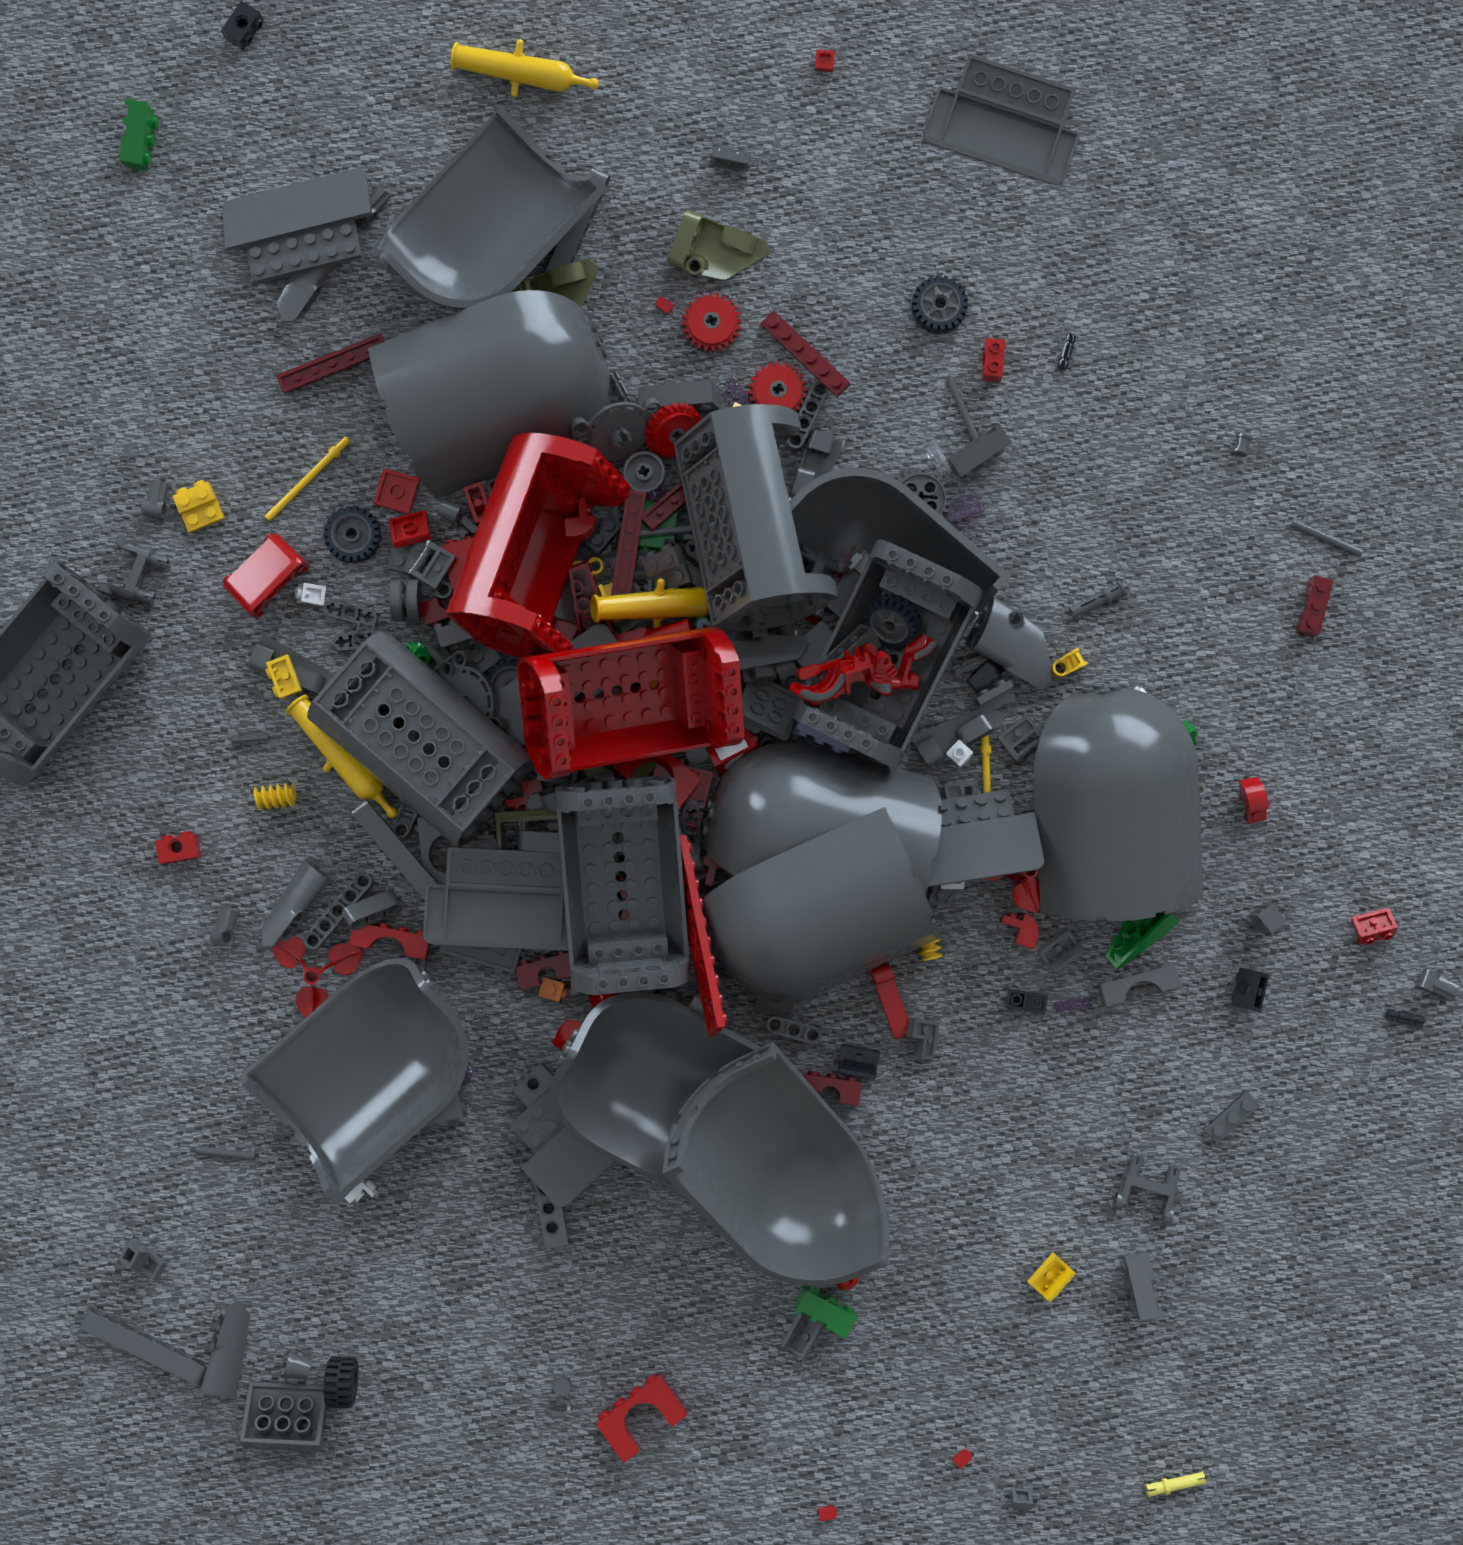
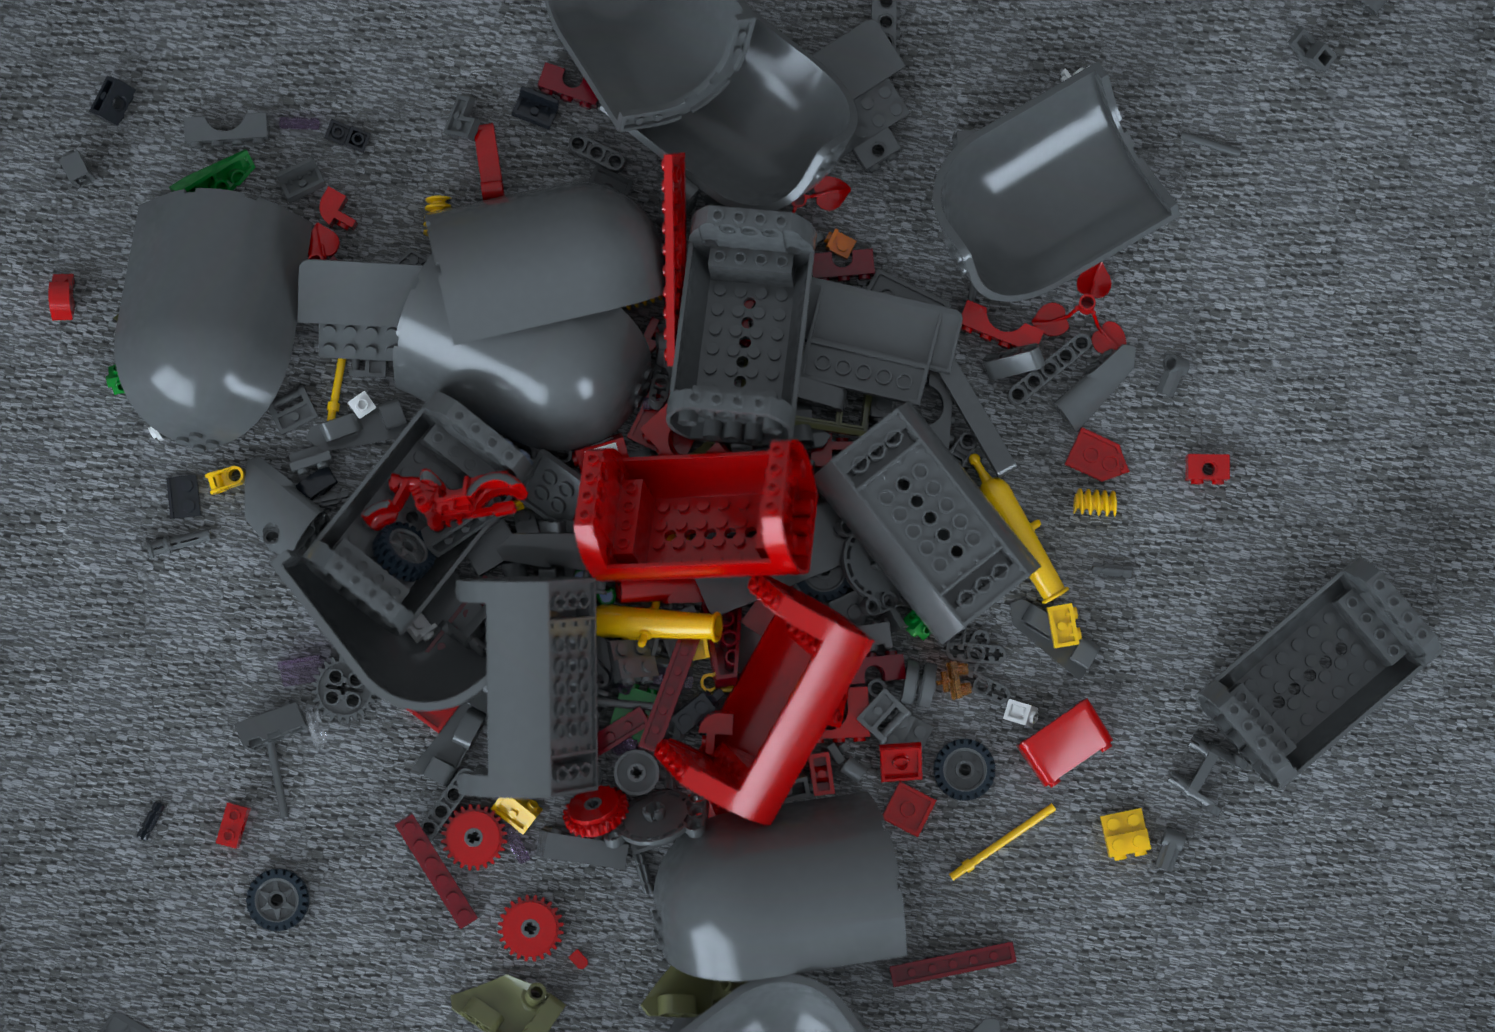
camera: 170 degrees left, 0 degrees up
none -> black plate [166,474,201,519]
none -> clear orange hips [936,661,972,700]
none -> red tile [1064,427,1130,482]

